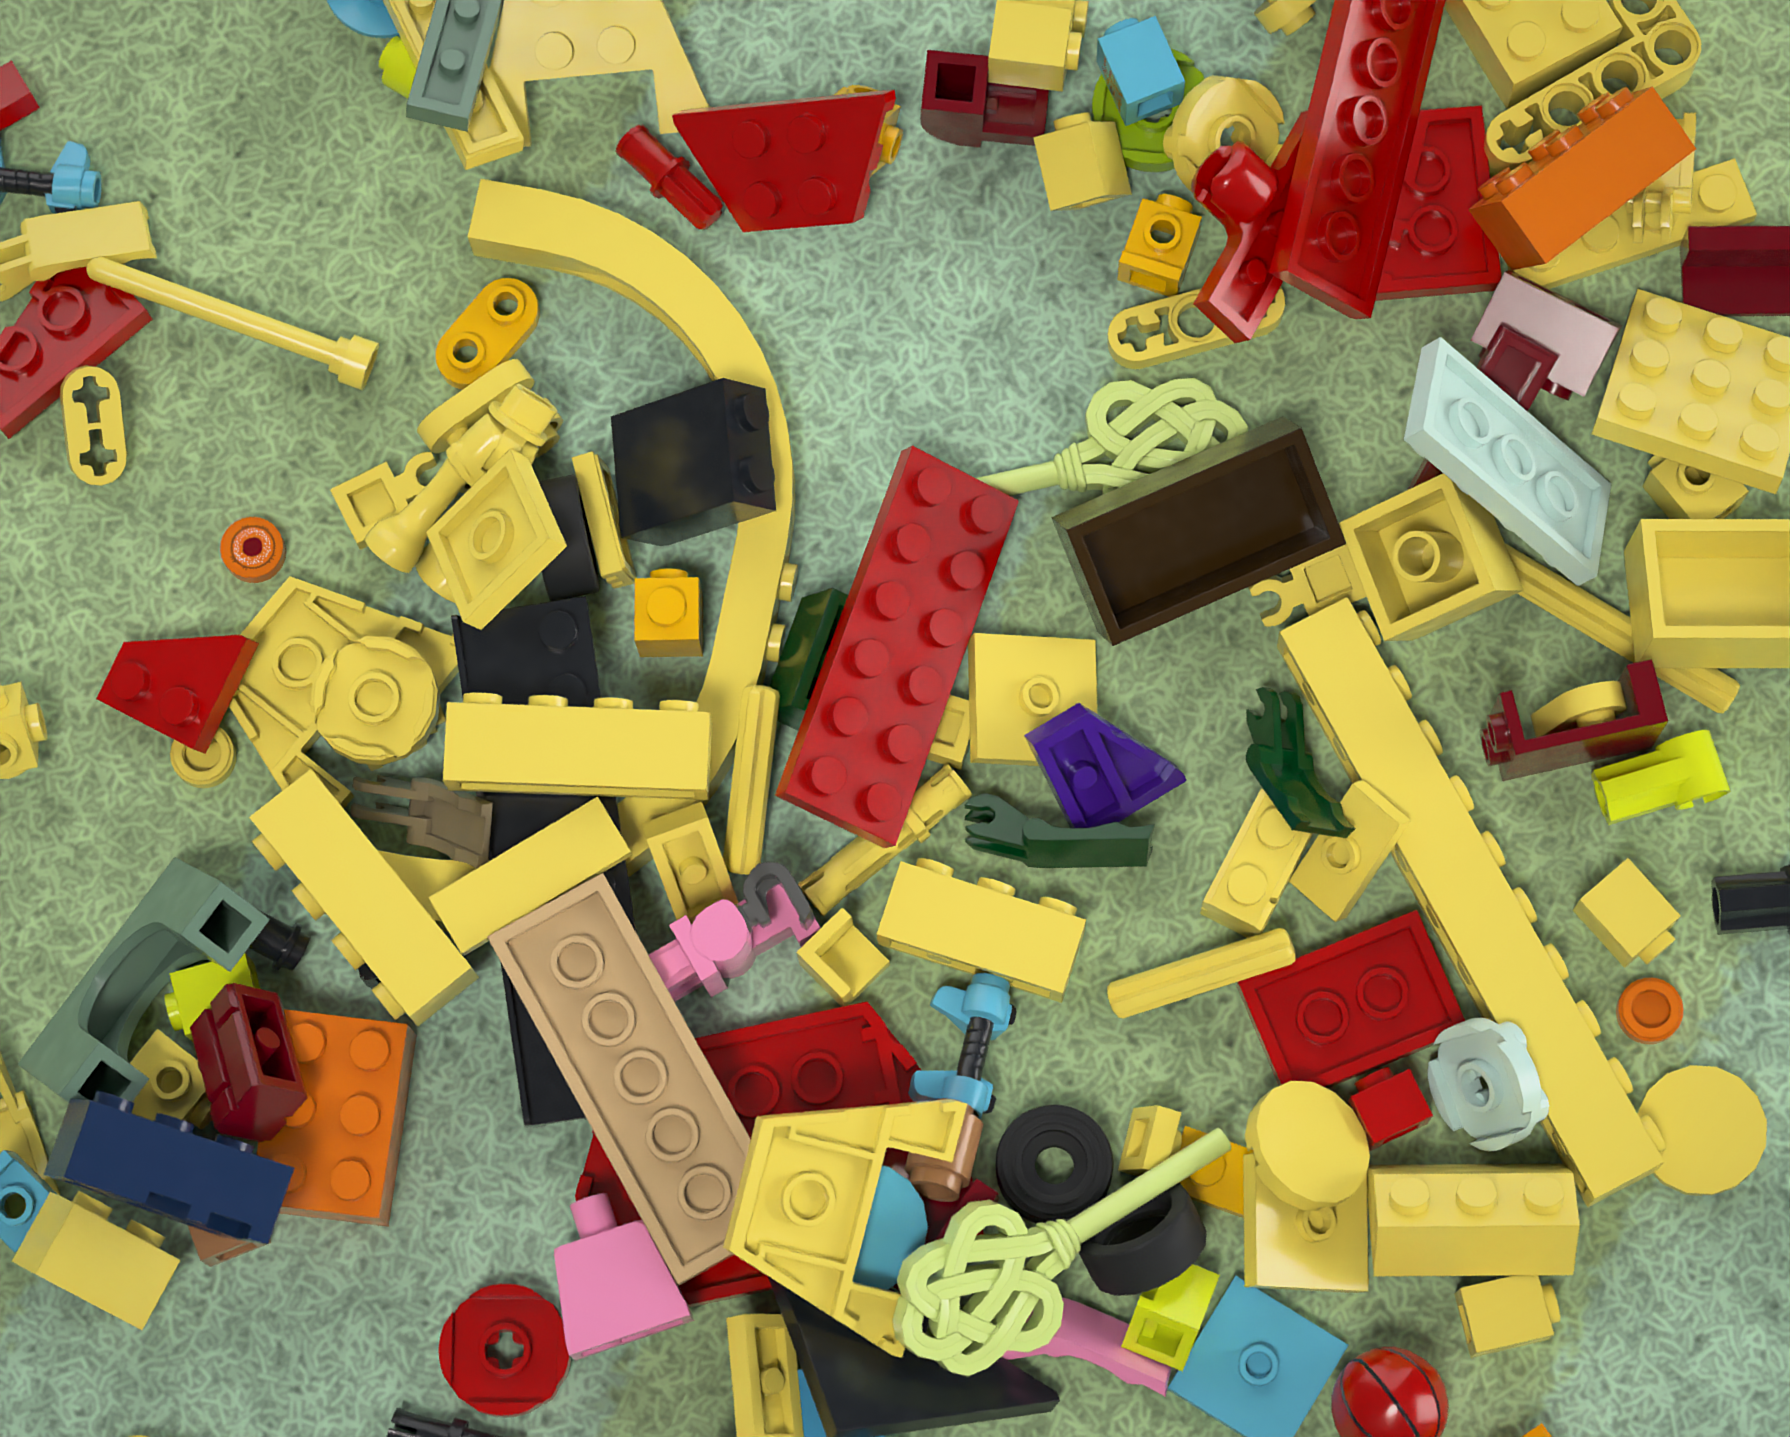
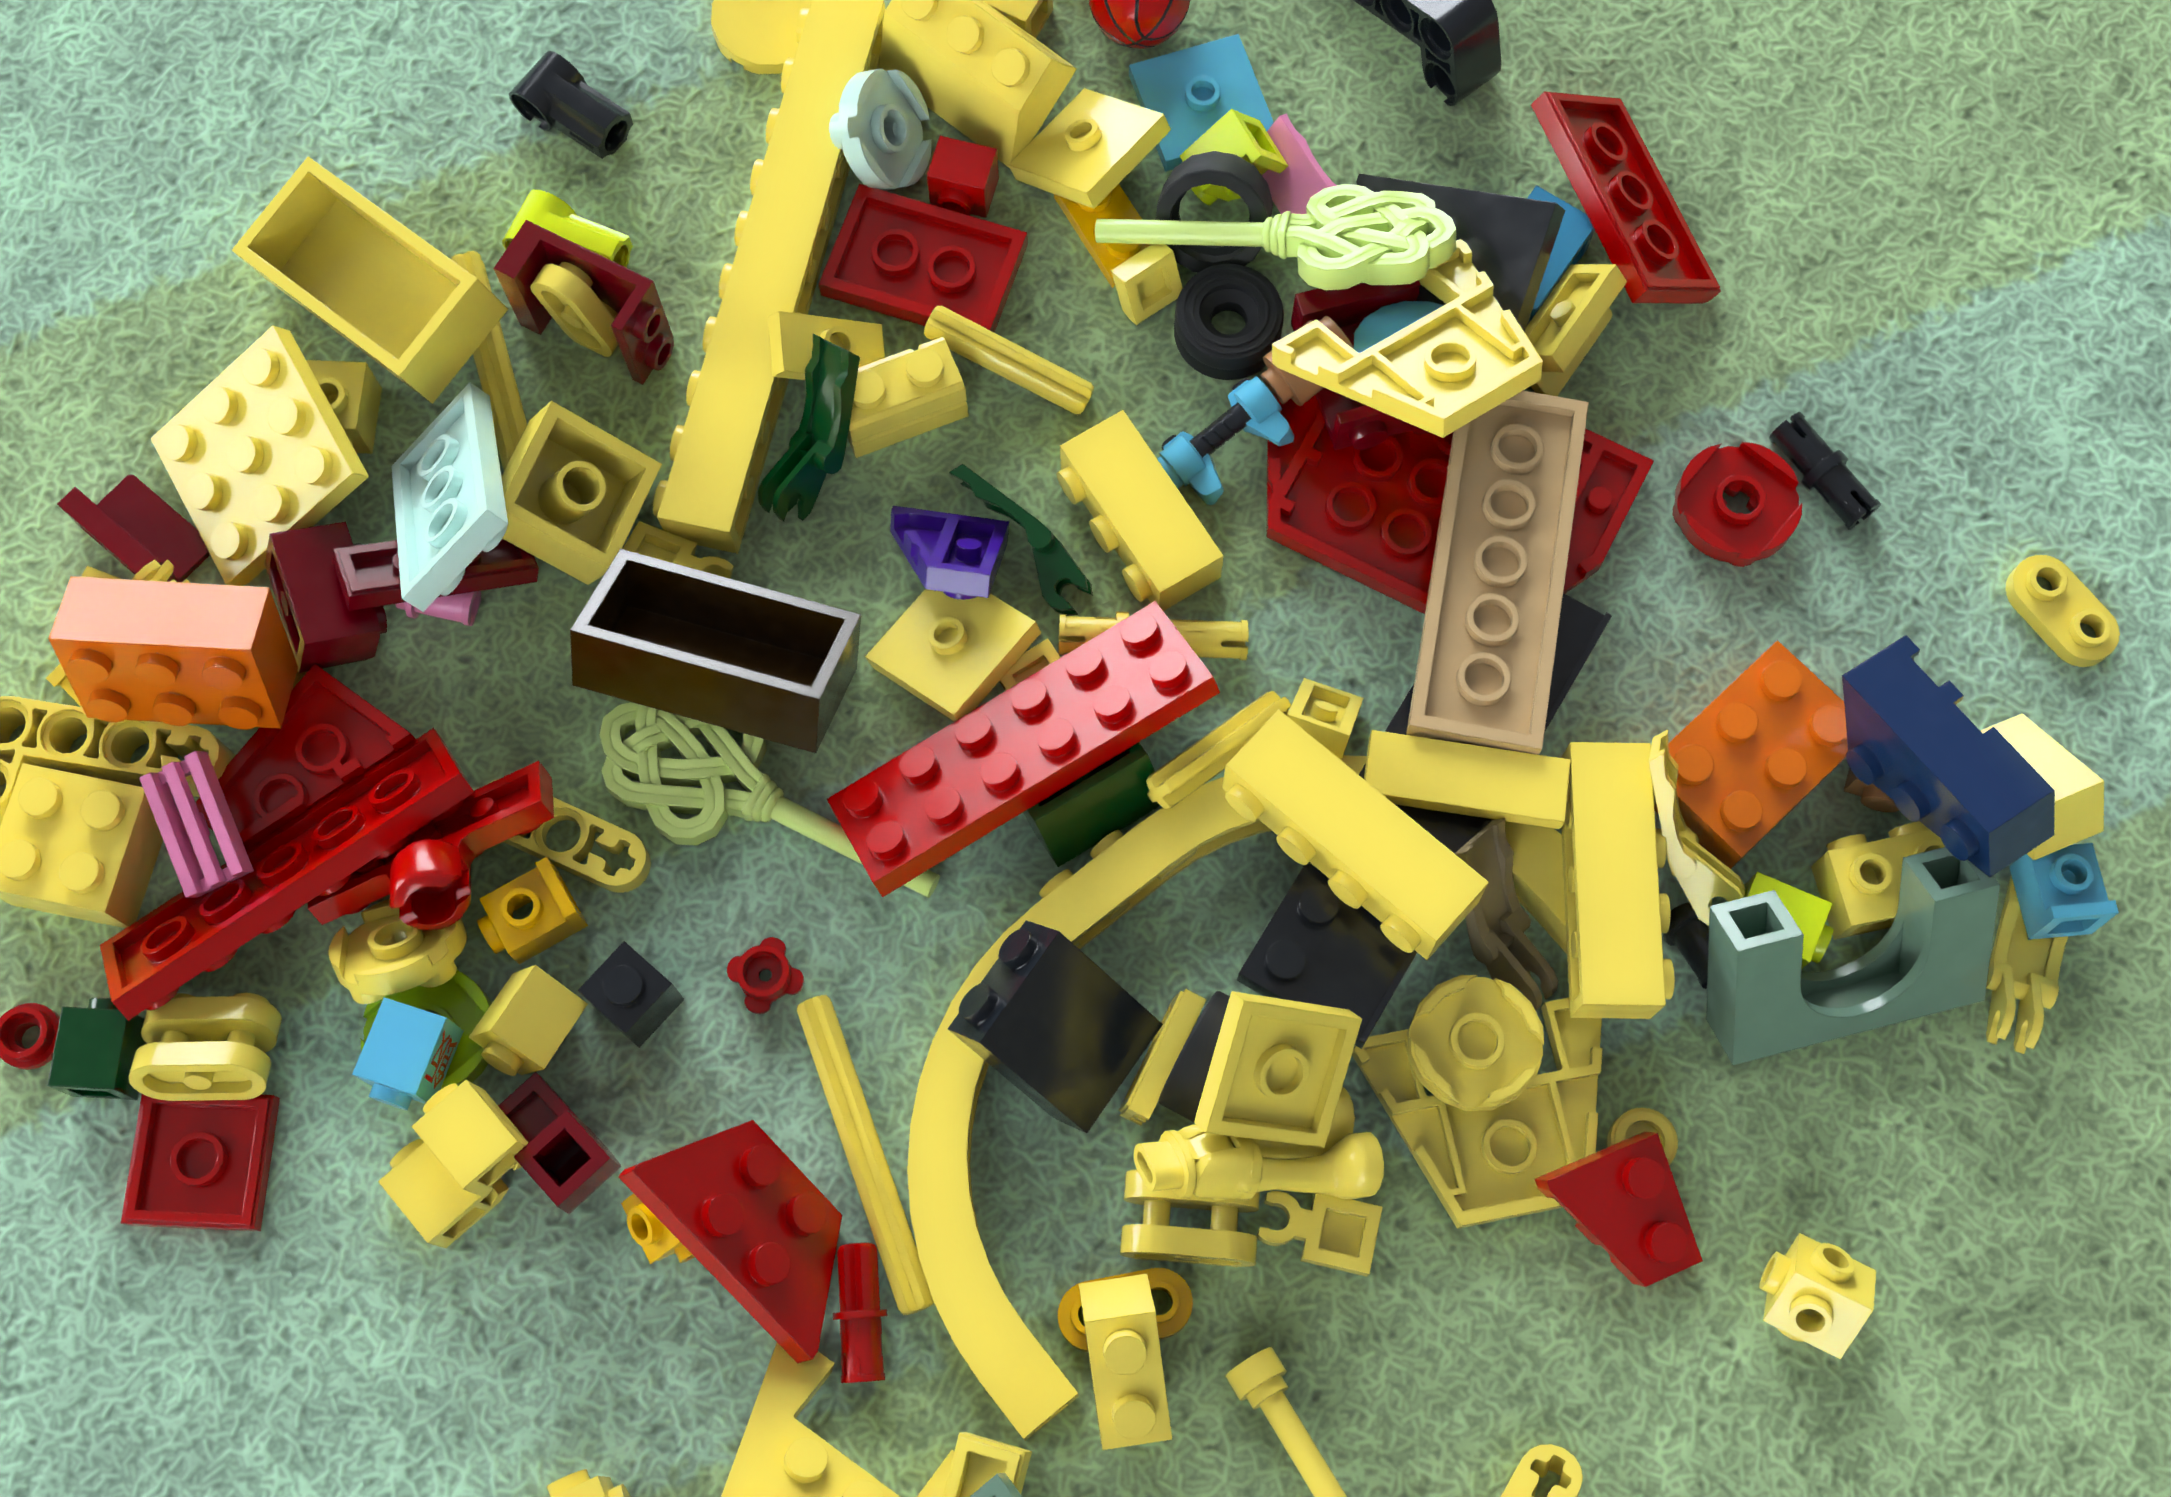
camera: 145 degrees left, 5 degrees down
dark red brick [190,983,308,1142] -> none
orange tile [220,517,286,583] -> none
bright pink torso [554,1193,694,1361] -> none
yellow brick [634,569,703,657] -> none
bright pink hips [649,862,821,1002] -> none
light yellow panel [796,908,890,1007] -> none
light yellow tile [1245,1081,1370,1211] -> none
light yellow brick [1573,858,1681,968] -> none
orange tile [1616,977,1683,1044] -> none
none -> bright pink tile [139,751,254,898]
none -> black brick [578,941,684,1048]
none -> red plate [727,937,804,1014]
none -> light yellow axle [797,995,934,1315]
none -> light yellow brick [1079,1274,1172,1450]
none -> light yellow arm [1648,730,1745,926]

